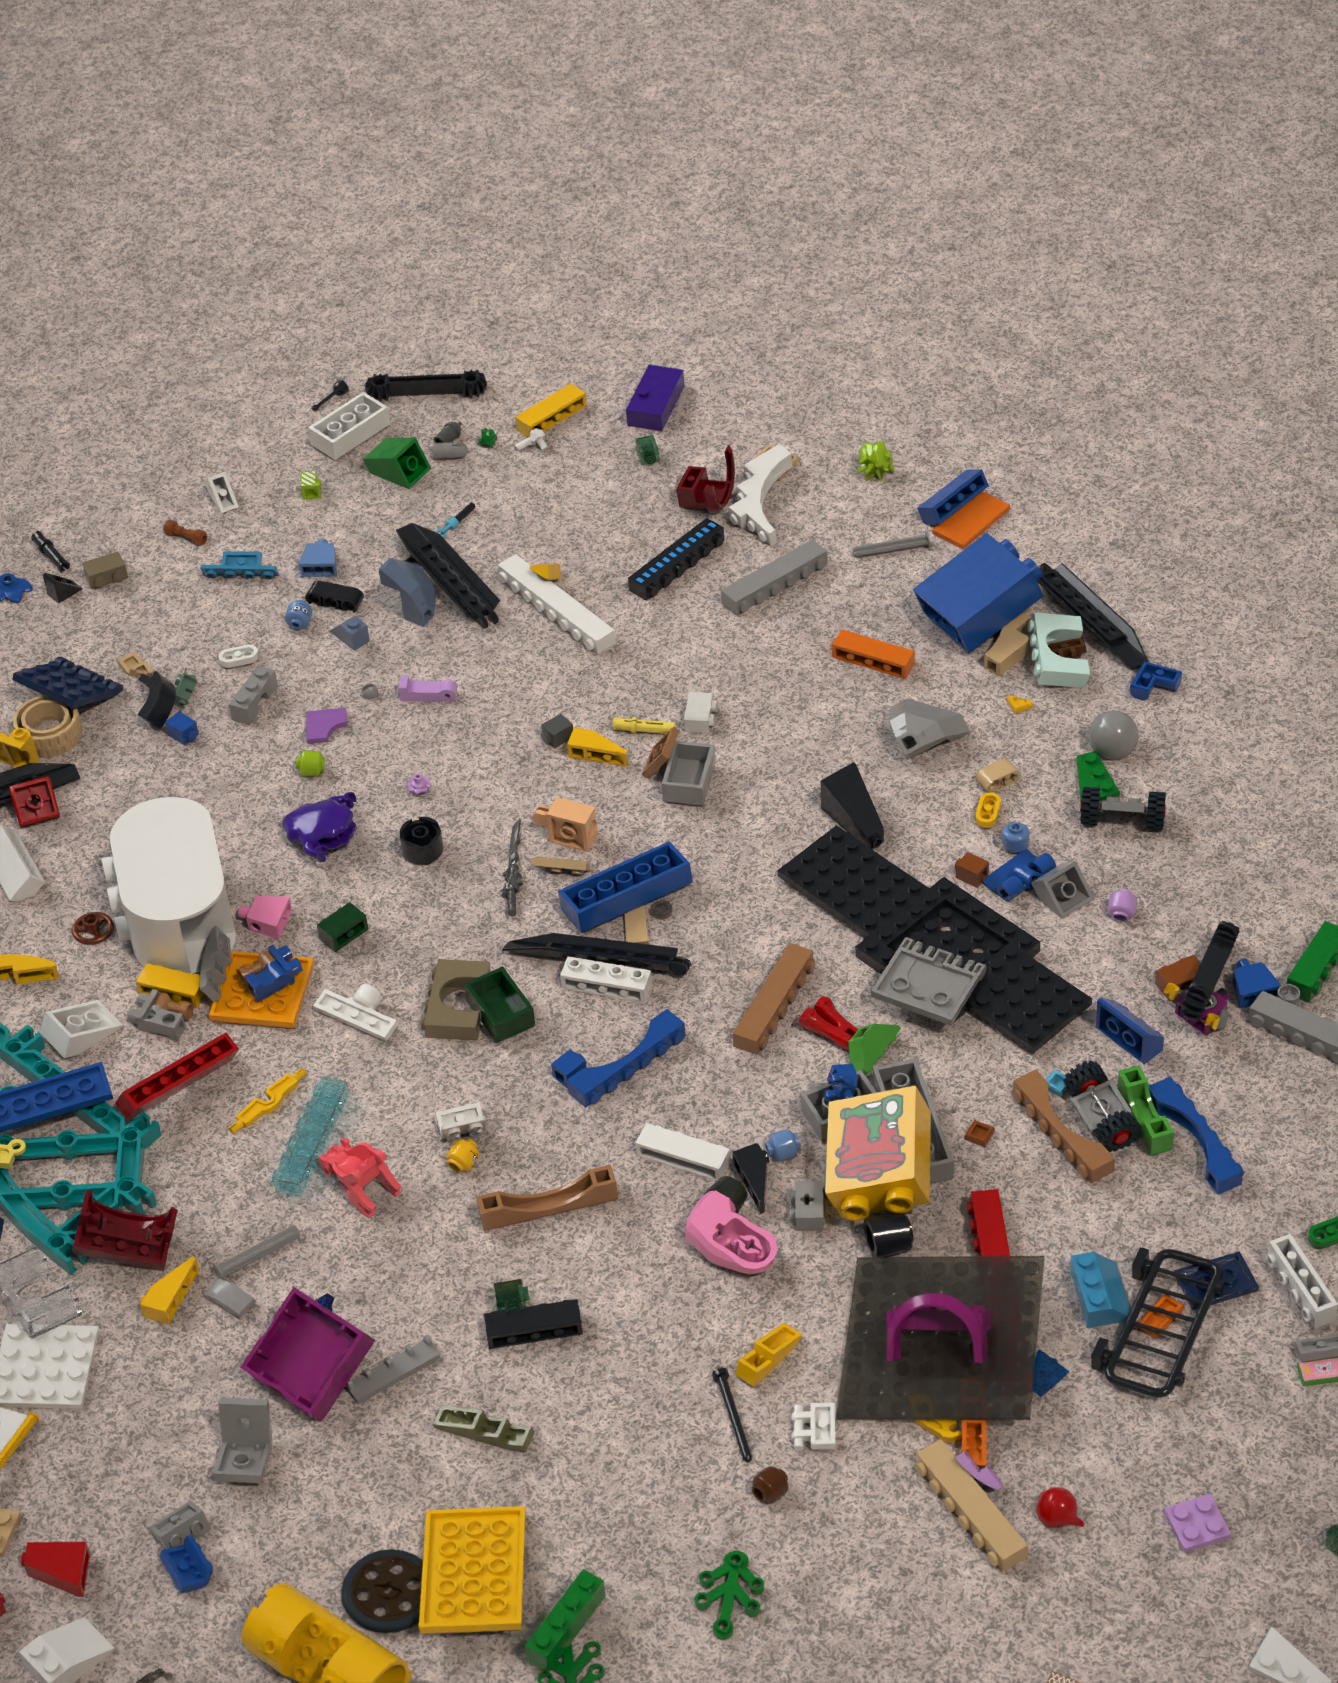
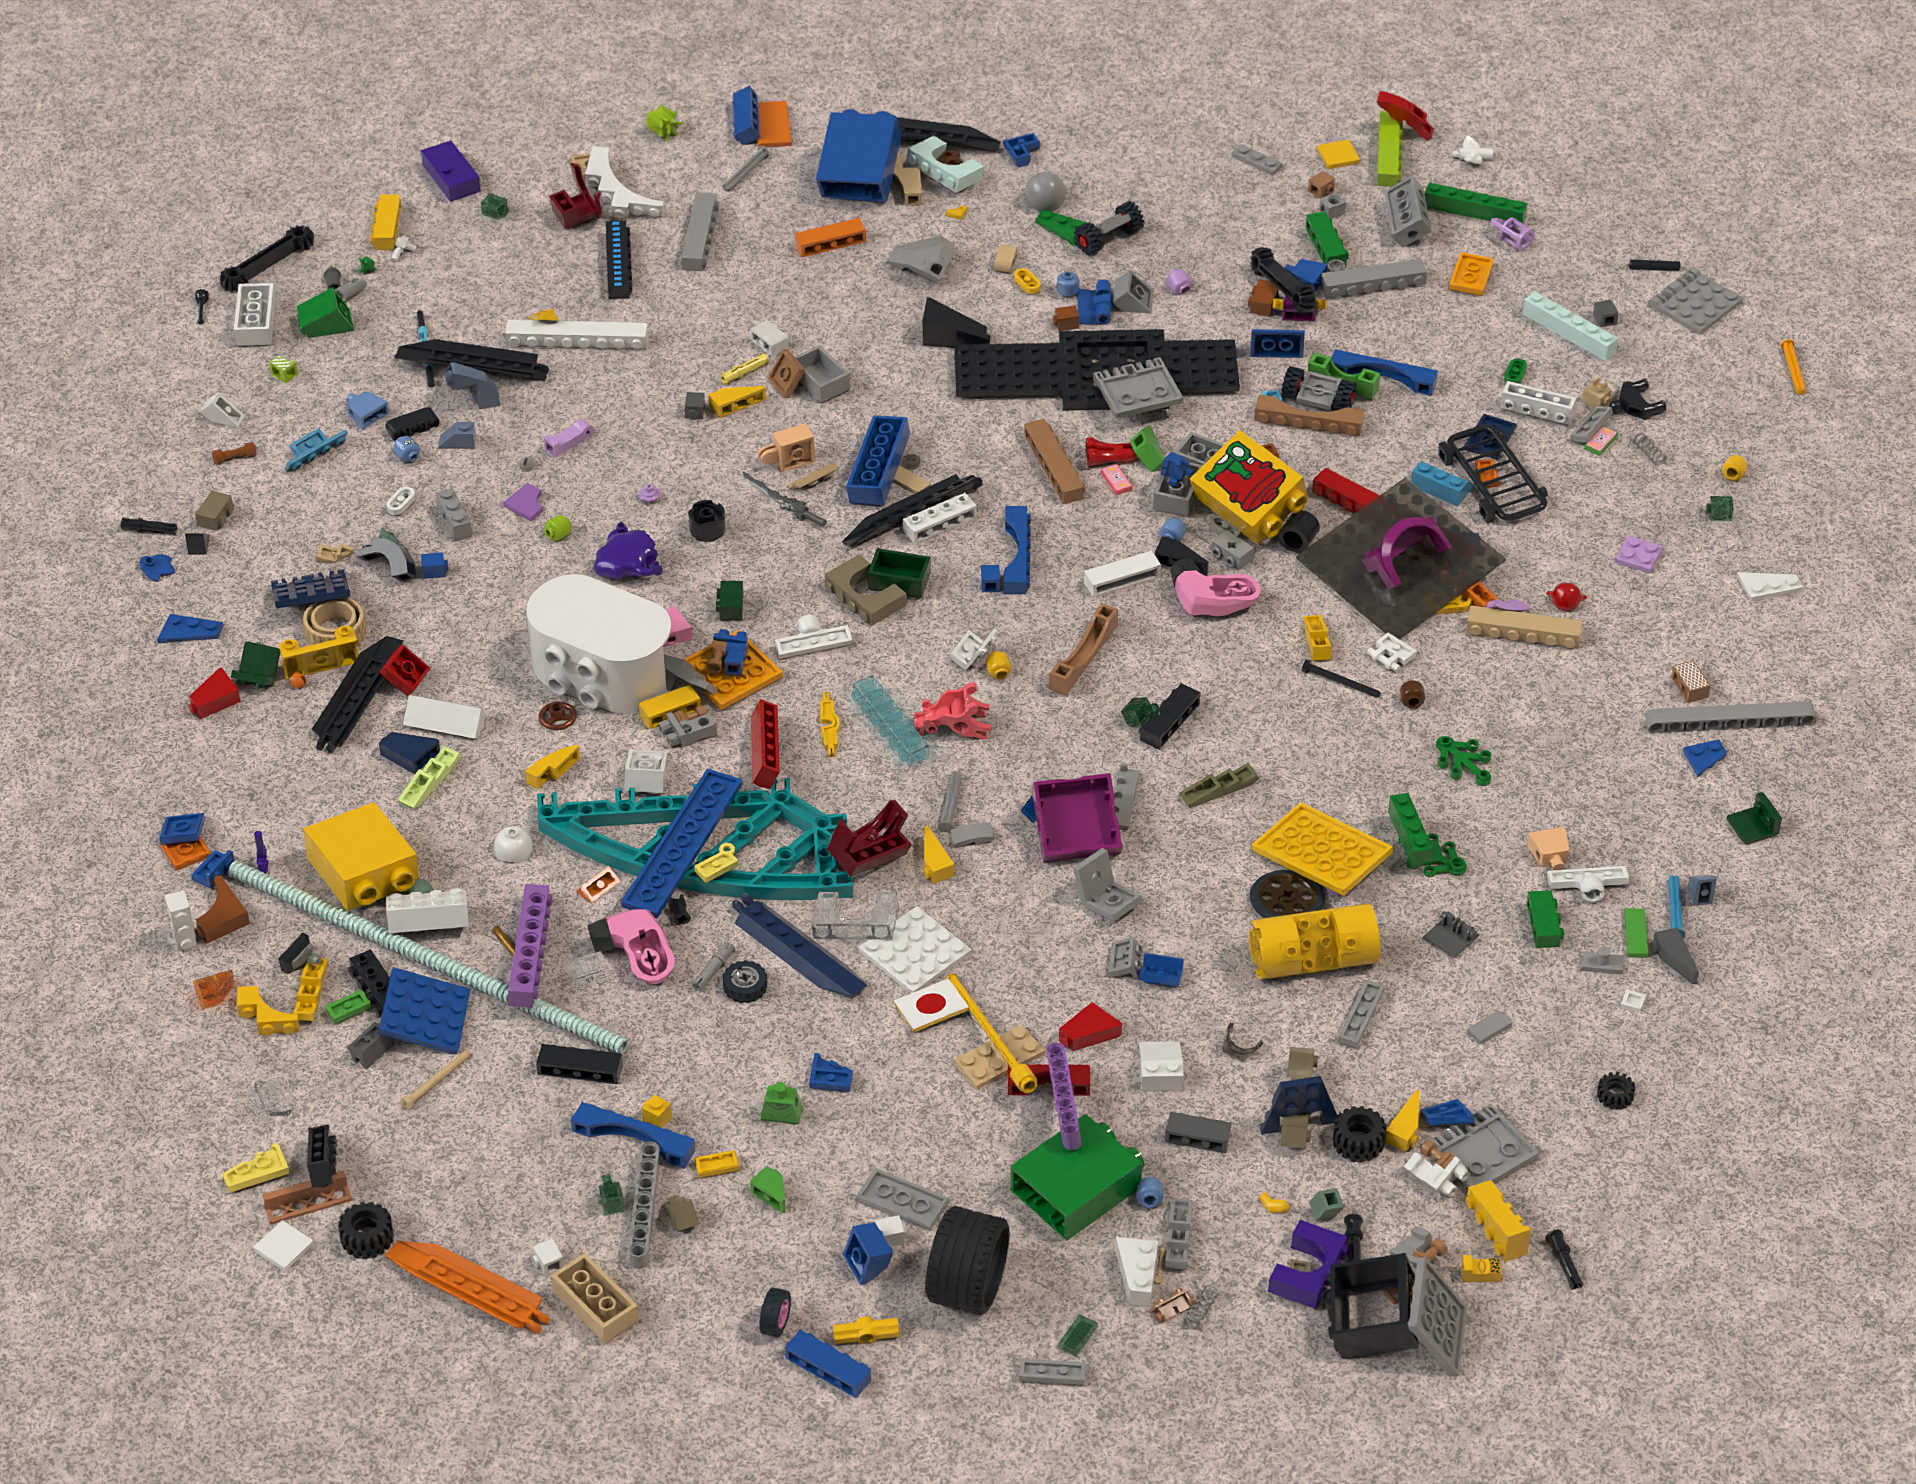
camera: 50 degrees left, 0 degrees up
none -> tile [1100,464,1133,495]

